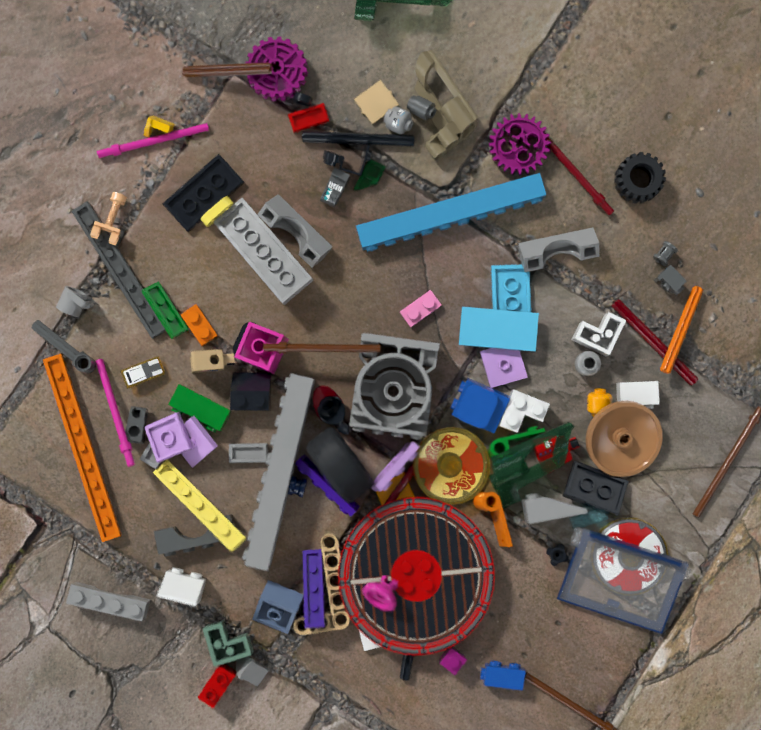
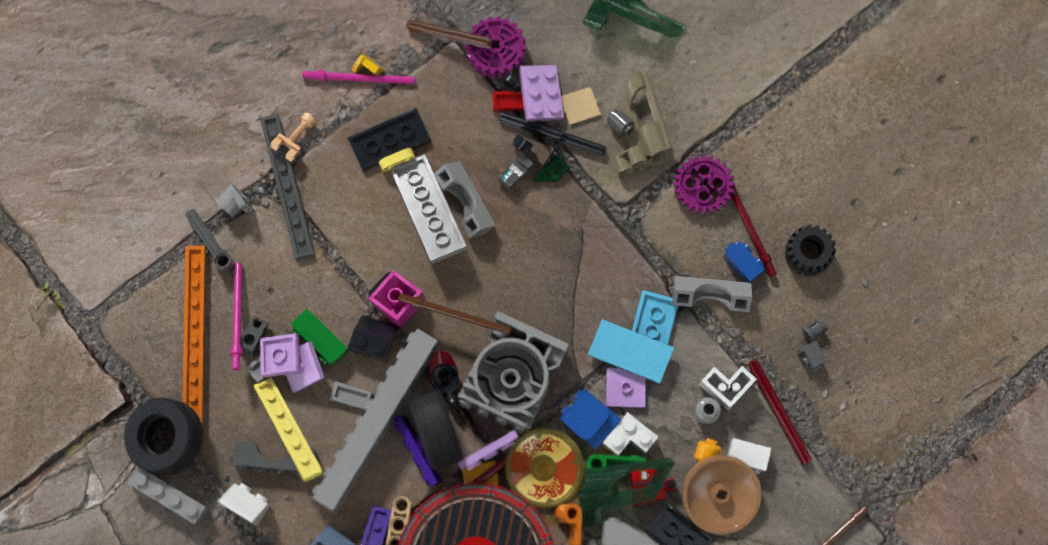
camera: 15 degrees right, 10 degrees down
slope [120,356,165,389] -> none
green tile [141,281,189,340] -> none
orange plate [180,304,218,346] -> none
tan torso [190,349,234,373] -> none
dark blue wheel [288,476,307,498] -> none
dark azure brick [356,173,546,252] -> none
light grey head [384,106,413,135] -> none
bright pink plate [400,290,442,328] -> none
orange axle [660,286,703,374] -> none
none -> black tyre [124,397,204,474]
none -> lavender plate [519,65,564,121]
none -> blue brick [723,241,765,283]

